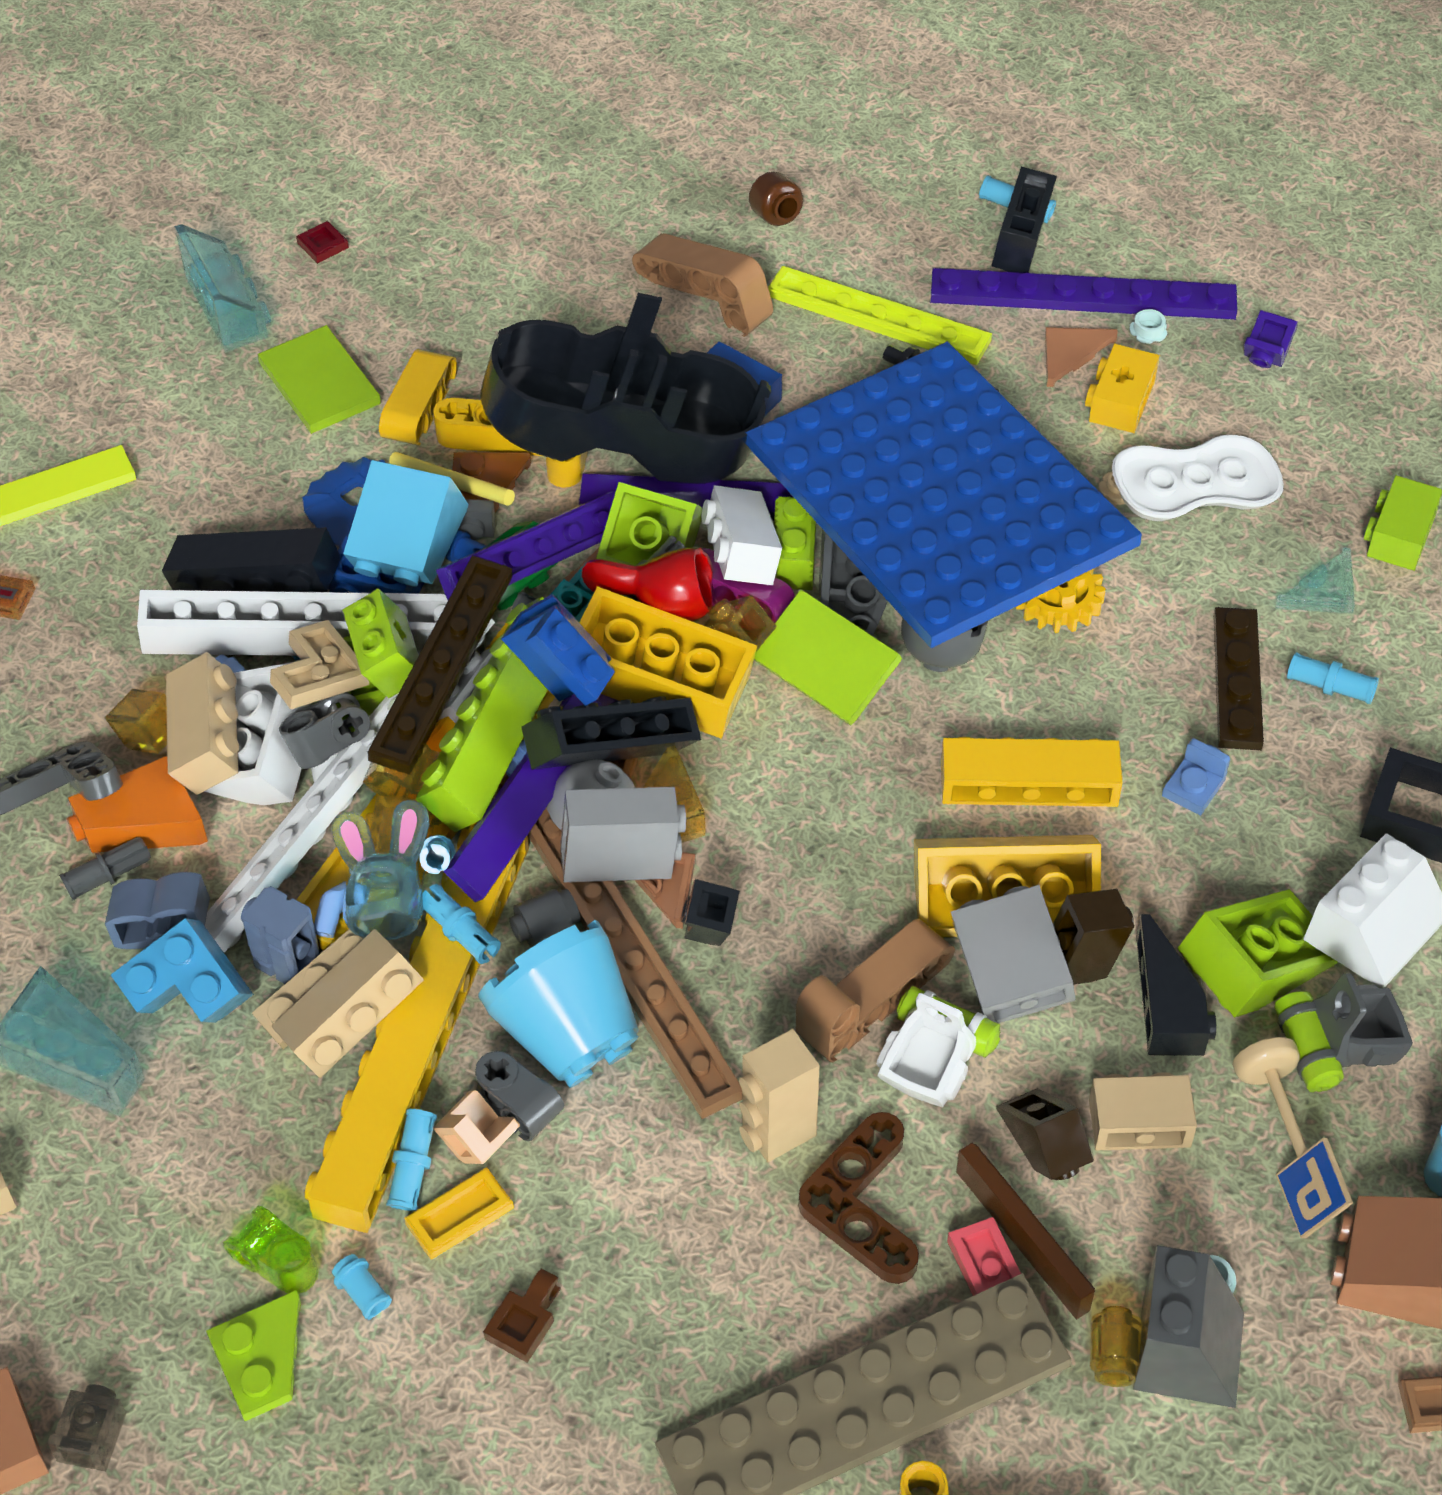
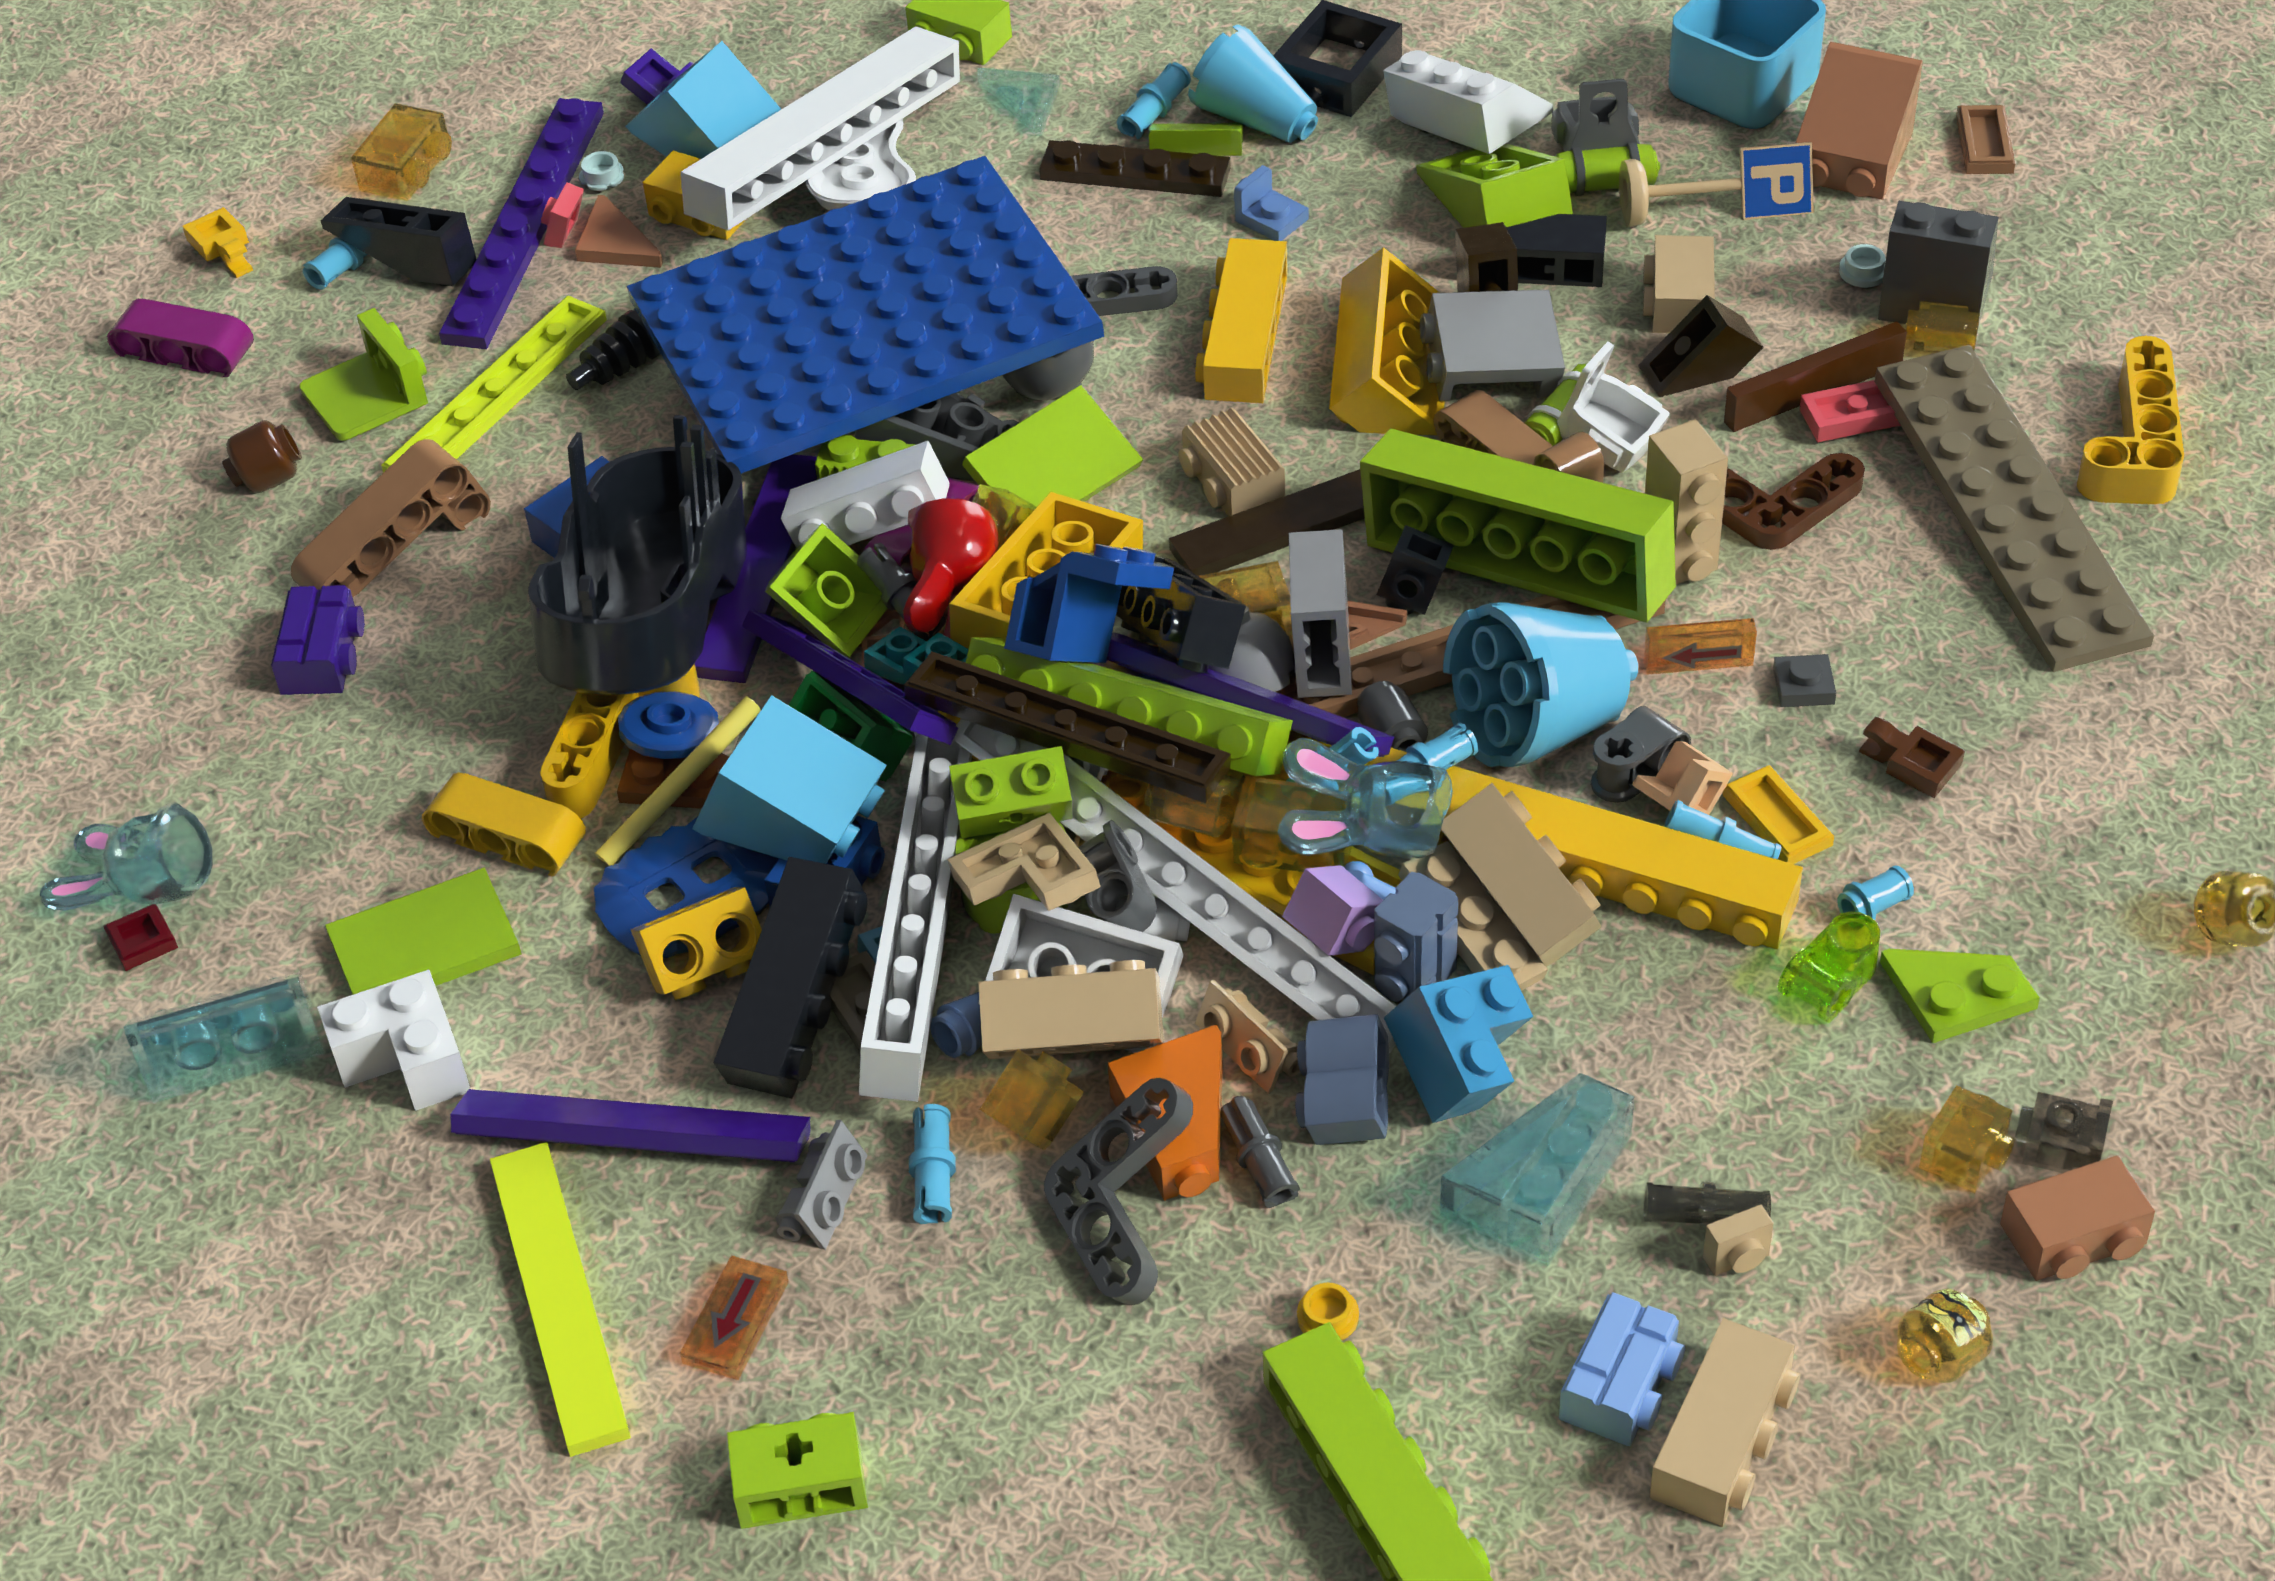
camera: 80 degrees left, 5 degrees down
none -> clear light blue piece [40,802,213,911]
none -> magenta beam [107,299,254,378]
none -> yellow plate [182,207,253,278]
none -> dark purple brick [271,585,365,695]
none -> lime bracket [300,308,428,441]
none -> white brick [317,970,470,1111]
none -> clear yellow brick [351,103,452,201]
none -> dark purple tile [450,1089,811,1162]
none -> coral plate [541,182,584,248]
none -> blue wheel [618,691,719,759]
none -> medium azure slope [625,41,781,159]
none -> yellow brick [630,887,762,1000]
none -> white brick [681,26,960,231]
none -> light grey hinge [776,1120,868,1250]
none -> medium azure pin [909,1104,956,1224]
none -> dark grey beam [1071,266,1178,316]
none -> lime slope [1149,123,1243,156]
none -> dark brown tile [1169,439,1444,578]
none -> tan brick [1179,407,1285,516]
none -> medium azure cone [1188,24,1318,143]
none -> tan hinge [1195,980,1300,1094]
none -> lavender brick [1282,865,1383,956]
none -> lime brick [1360,428,1676,623]
none -> clear smoke pin [1643,1181,1771,1231]
none -> clear orange tile [1644,618,1757,675]
none -> dark grey plate [1773,654,1836,707]
none -> clear yellow brick [1919,1085,2015,1194]

